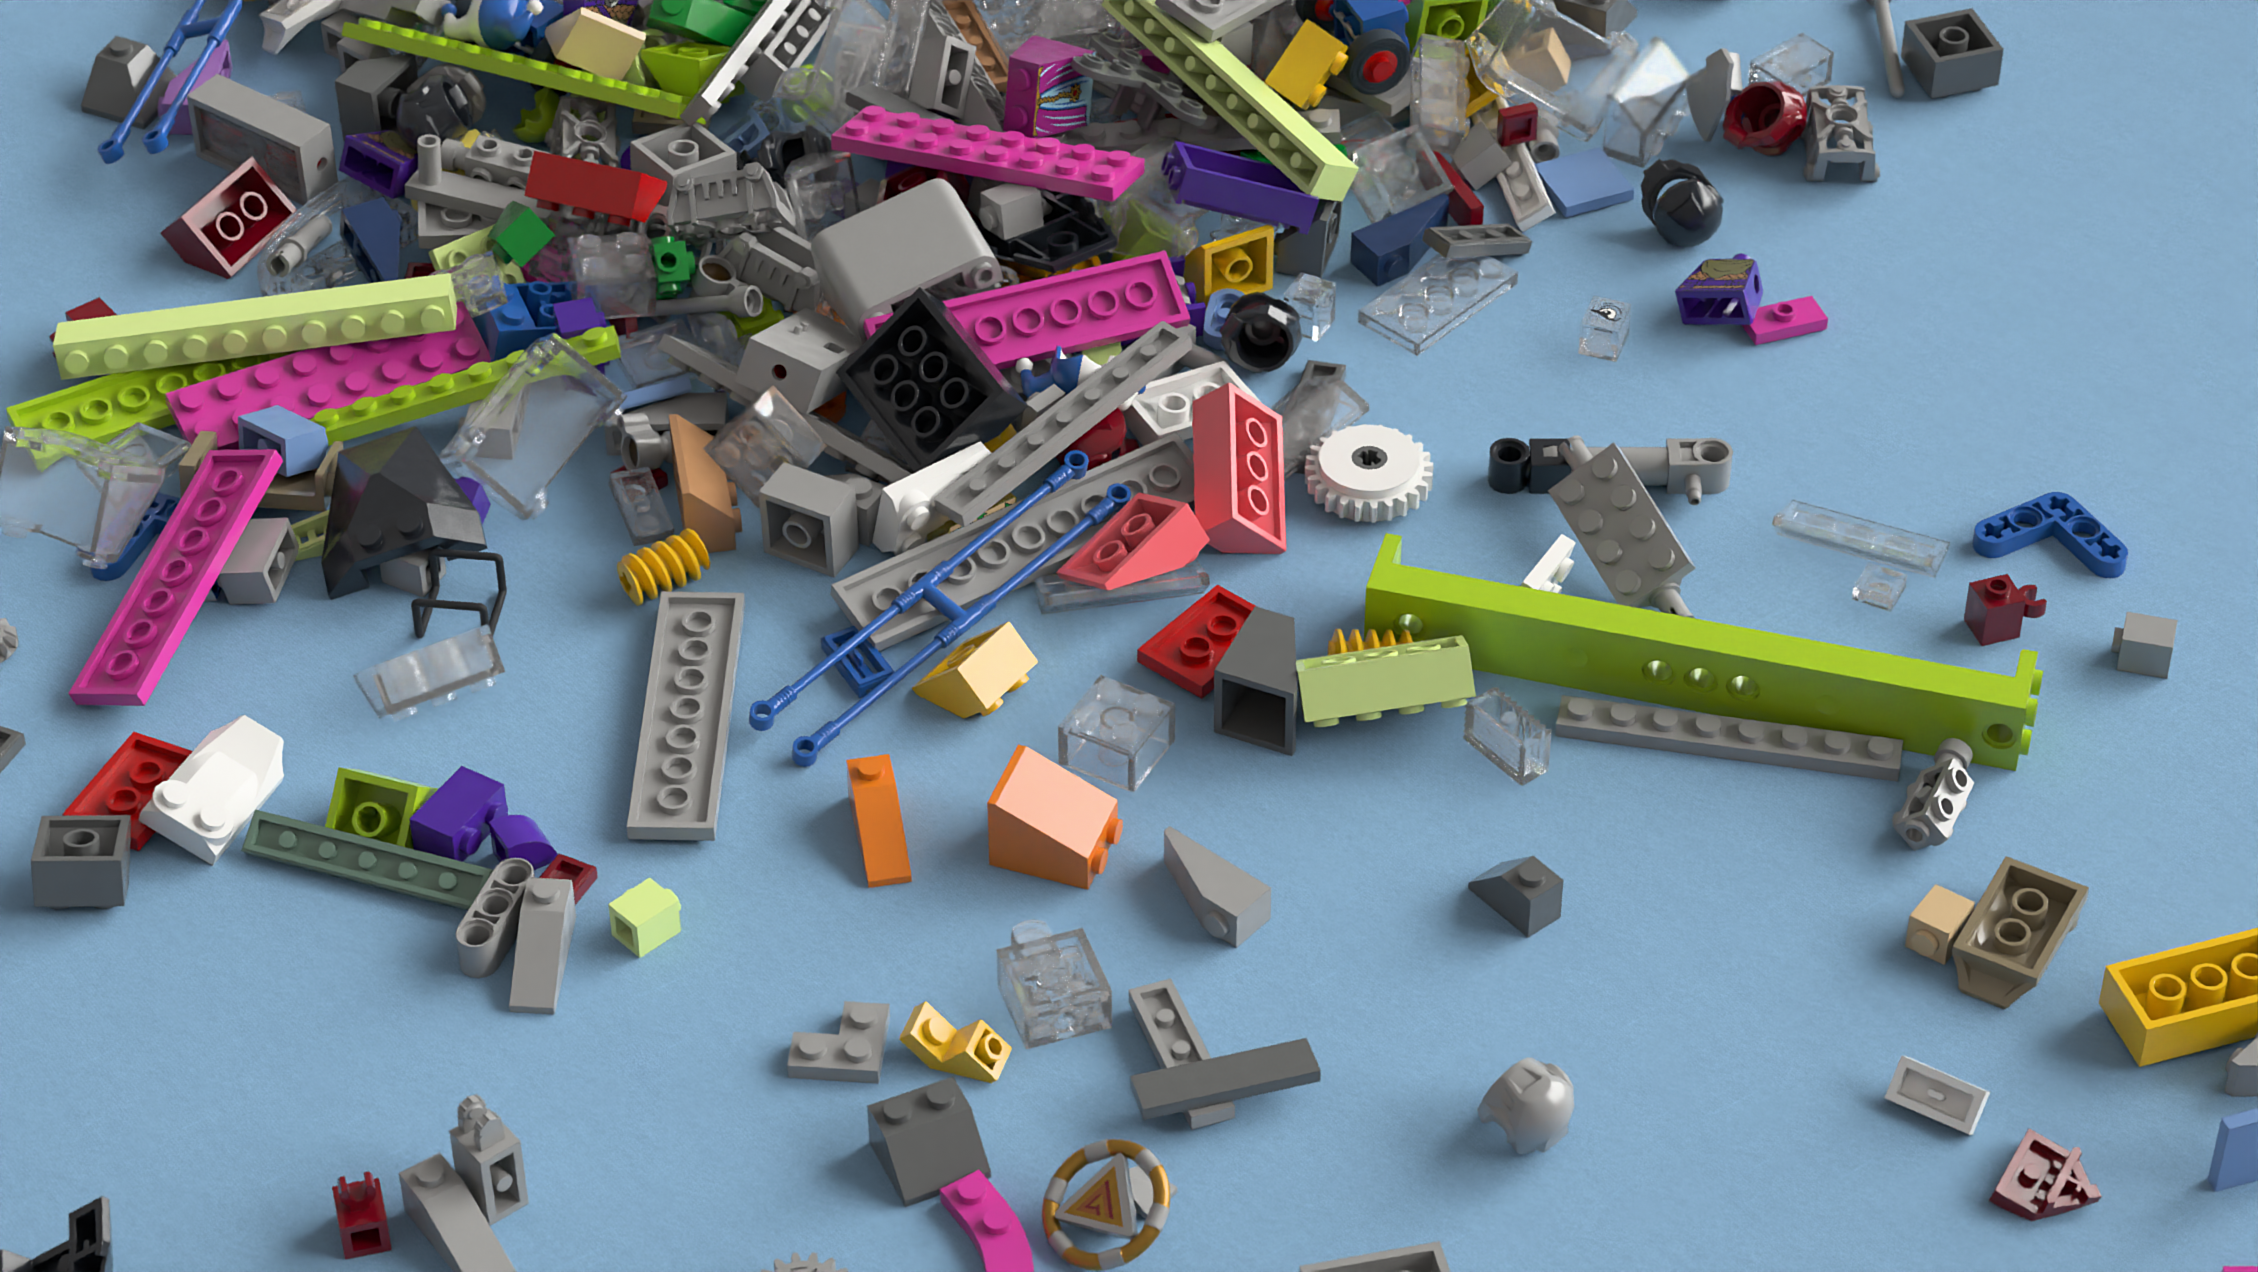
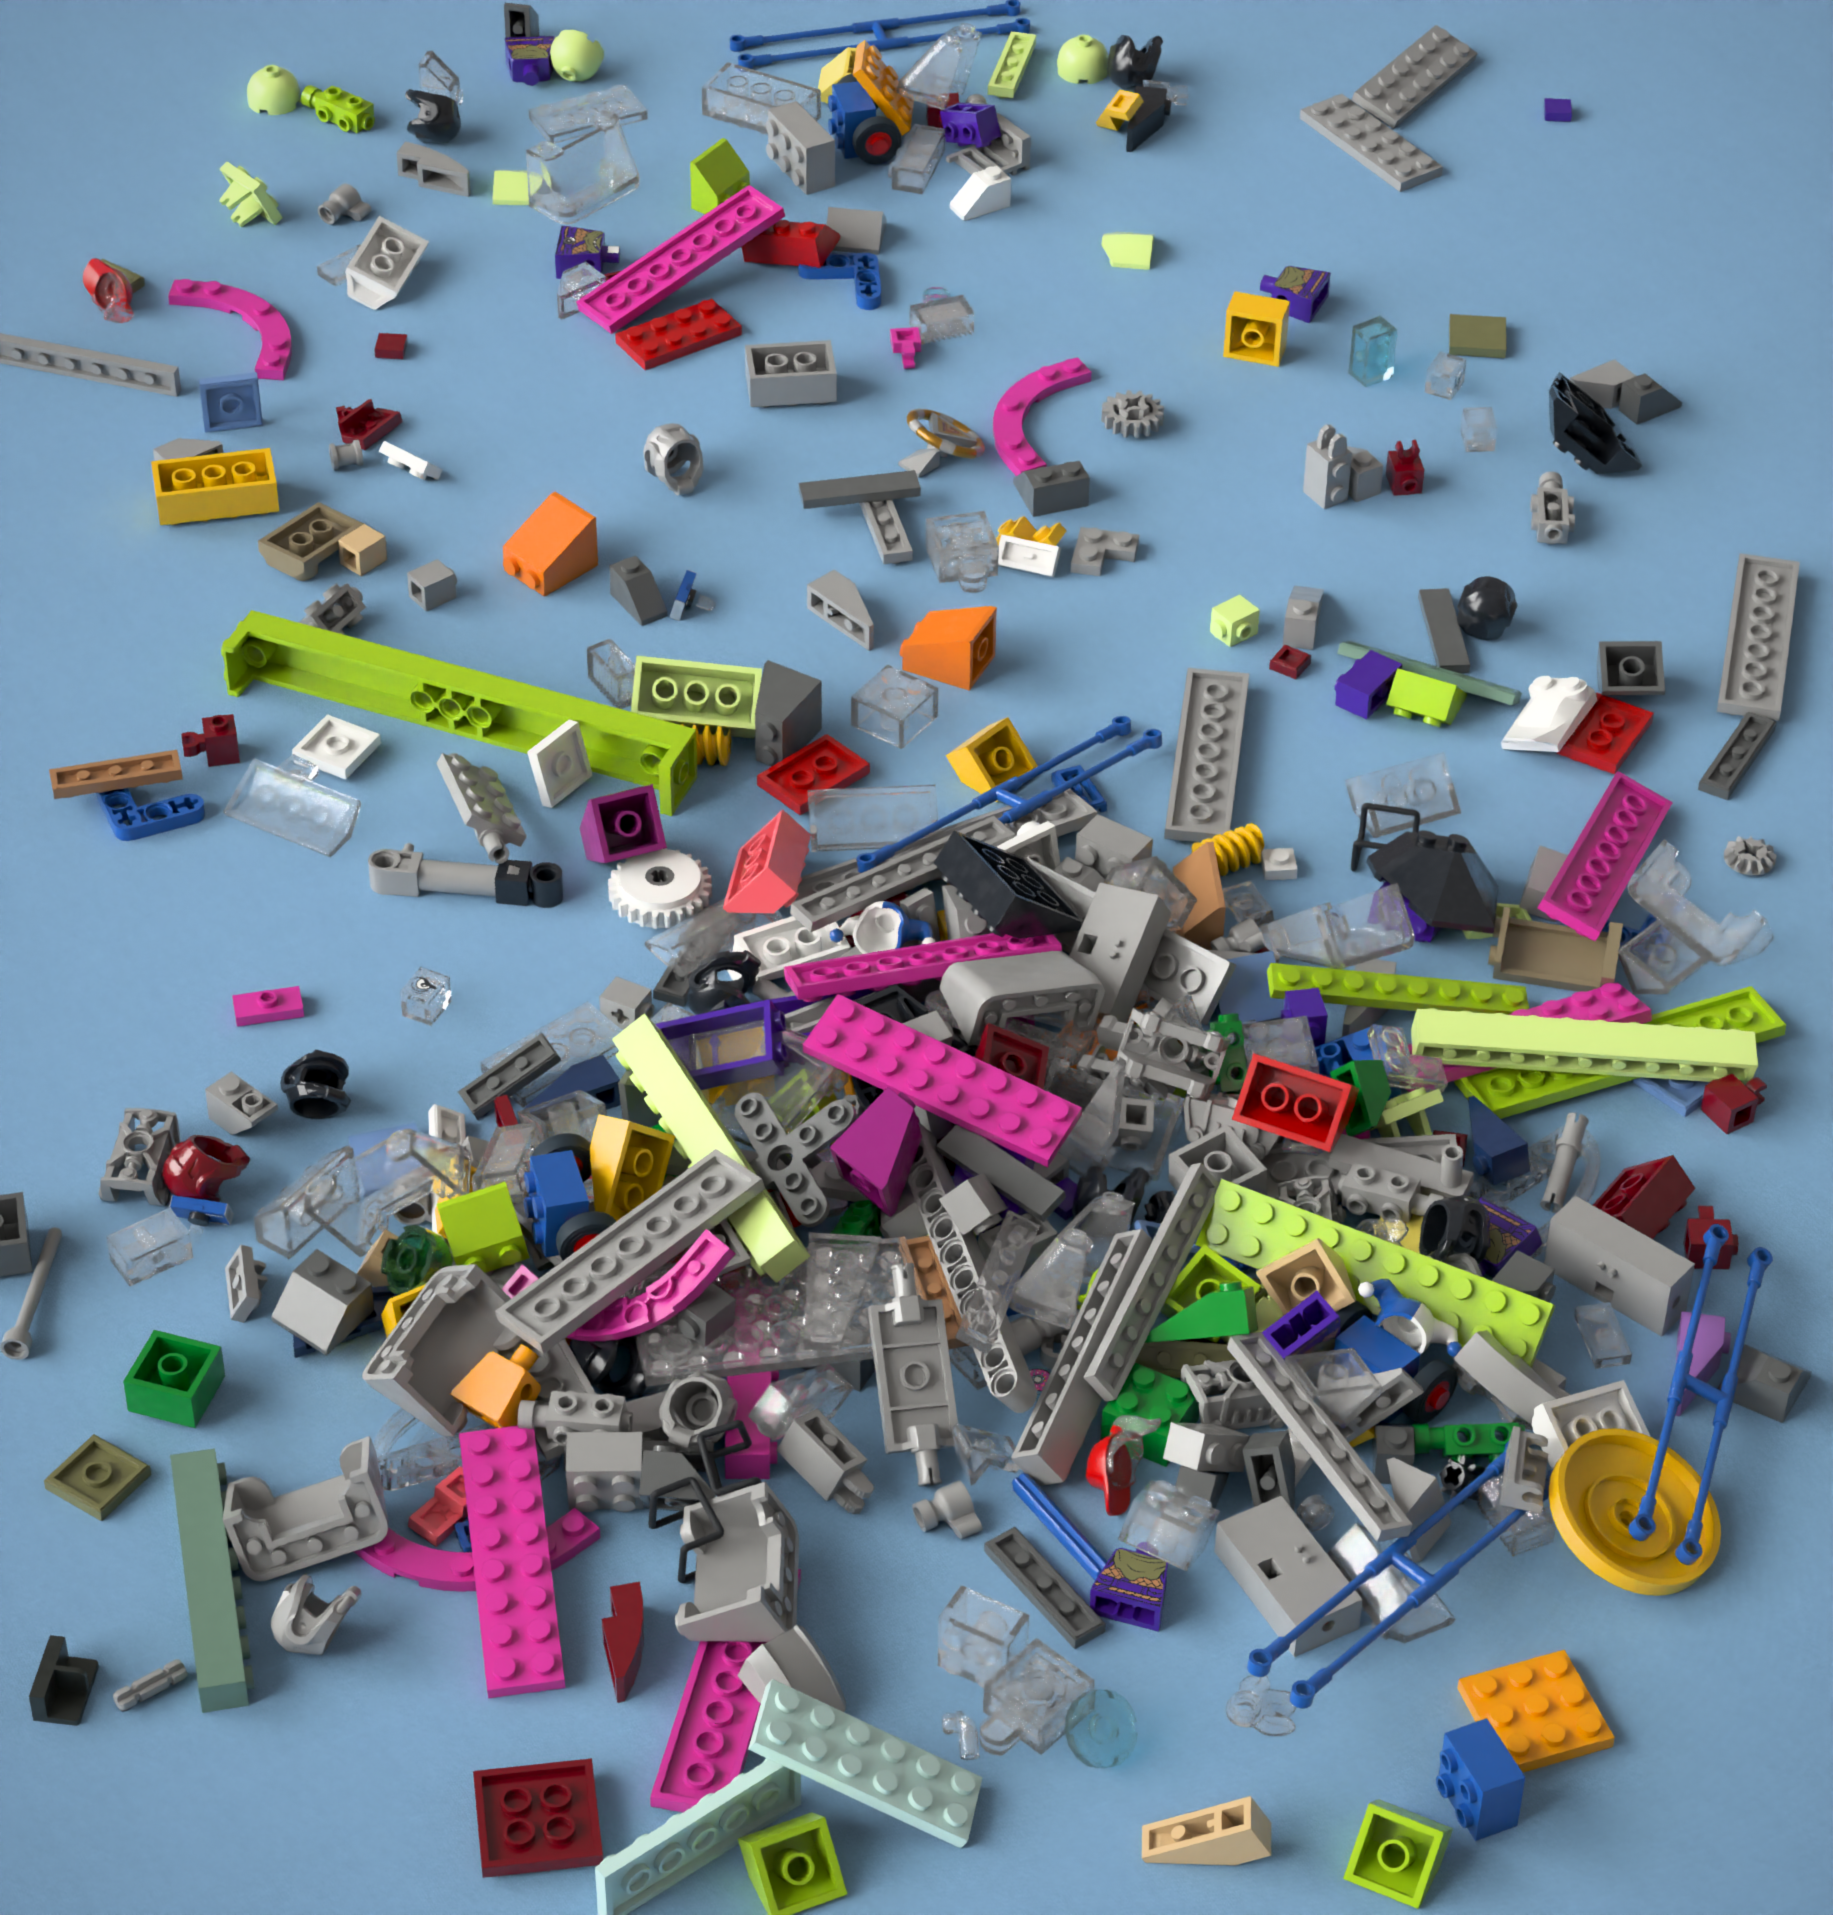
camera: 175 degrees left, 0 degrees up
medium blue brick [238,405,328,477] -> none
light grey beam [455,858,535,978] -> none
dark purple brick [489,815,558,870] -> none
orange slope [846,754,912,888] -> none
coral slope [1056,492,1210,590] -> none
dark purple torso [1675,253,1763,325] -> none
light grey panel [1686,48,1743,141] -> none
light grey brick [2111,612,2178,679] -> none
none -> medium nougat plate [49,750,183,799]
none -> light grey slope [205,1072,278,1135]
none -> light grey plate [225,1244,268,1323]
none -> white plate [292,715,381,779]
none -> light grey bush [329,439,363,470]
none -> light grey brick [407,559,457,611]
none -> orange slope [503,491,598,597]
none -> magenta slope [579,784,667,863]
none -> light grey brick [599,976,654,1030]
none -> piece [669,570,716,621]
none -> white plate [994,534,1061,577]
none -> white plate [1261,848,1298,880]
none -> dark grey tile [1418,588,1470,673]
none -> black helmet [1457,576,1518,640]
none -> light grey brick [1530,472,1575,544]
none -> dark red brick [1683,1206,1739,1270]

